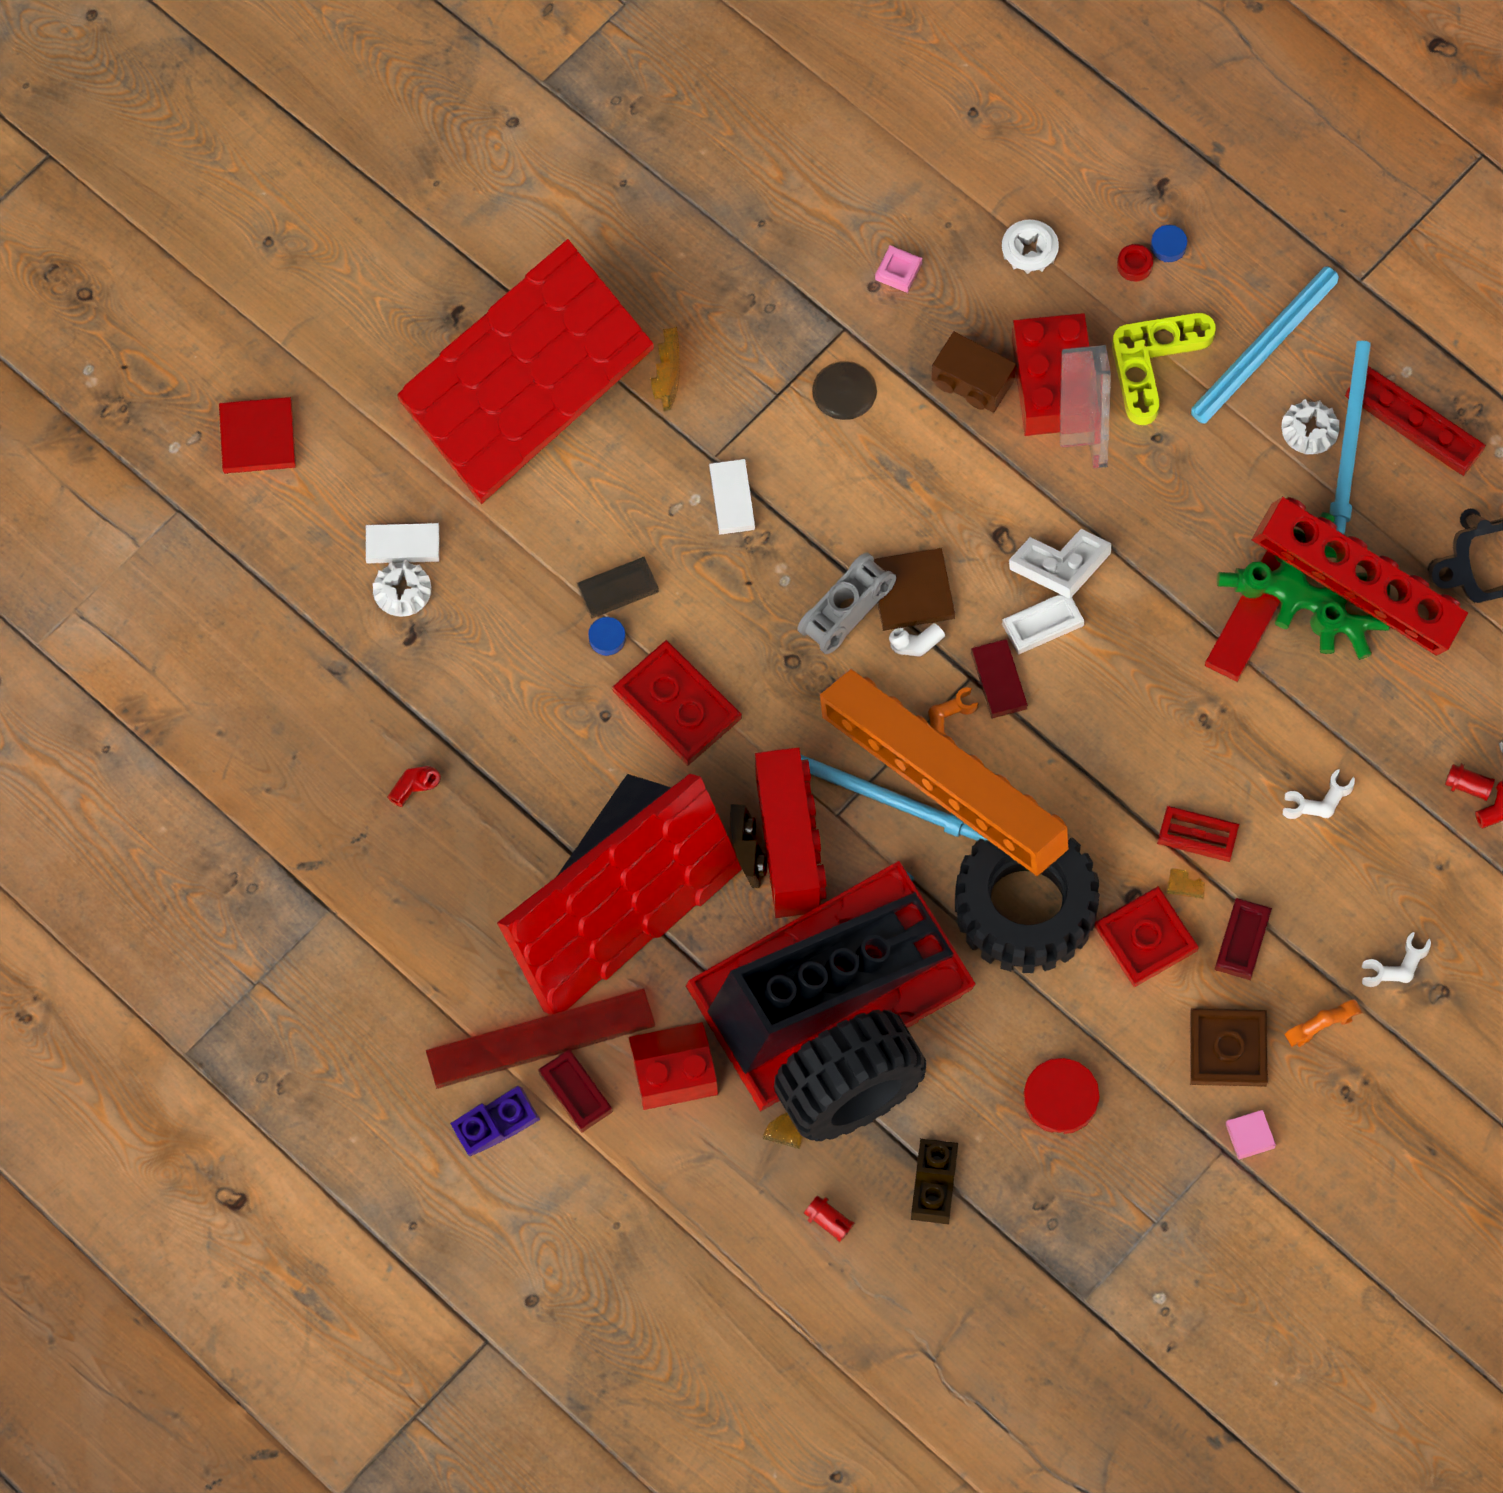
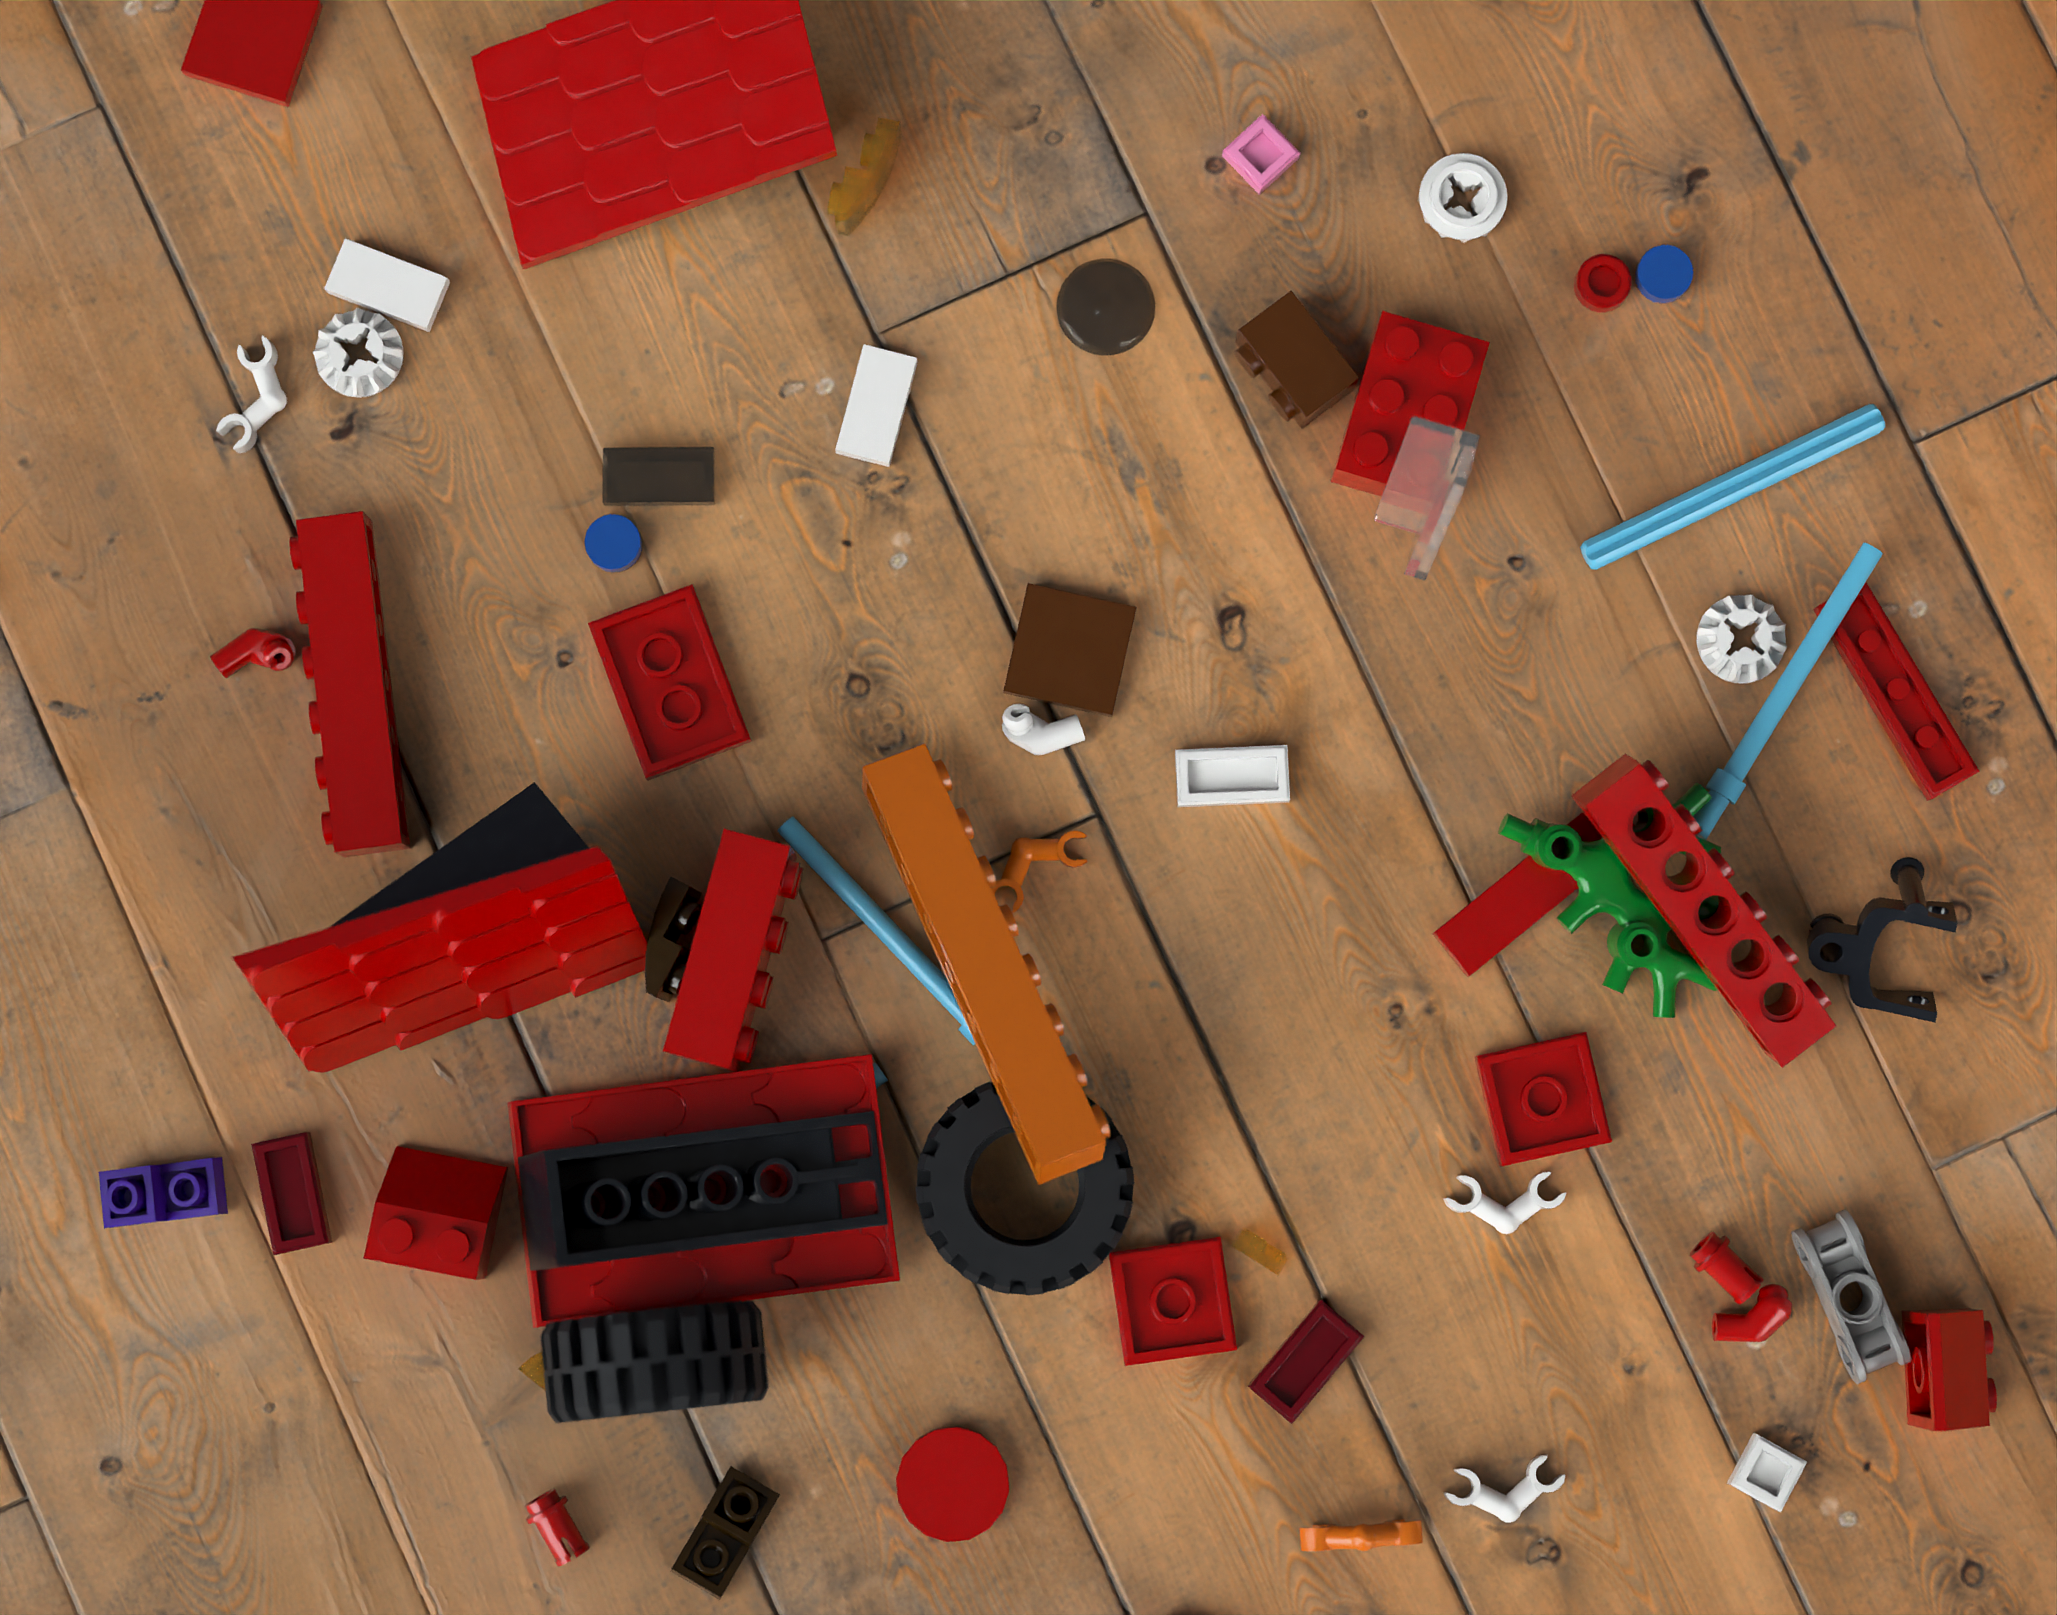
camera: 20 degrees right, 15 degrees up
clear red tile [426,988,655,1089] -> none
light grey piece [797,552,896,654] -> none
dark red tile [971,639,1028,719] -> none
white plate [1009,529,1111,599] -> none
neon yellow beam [1112,313,1216,425] -> none
red tile [1157,806,1240,862] -> none
reddish brown tile [1190,1008,1268,1087] -> none
none -> white arm [216,335,287,453]
none -> red brick [289,511,411,857]
none -> red tile [1474,1032,1612,1167]

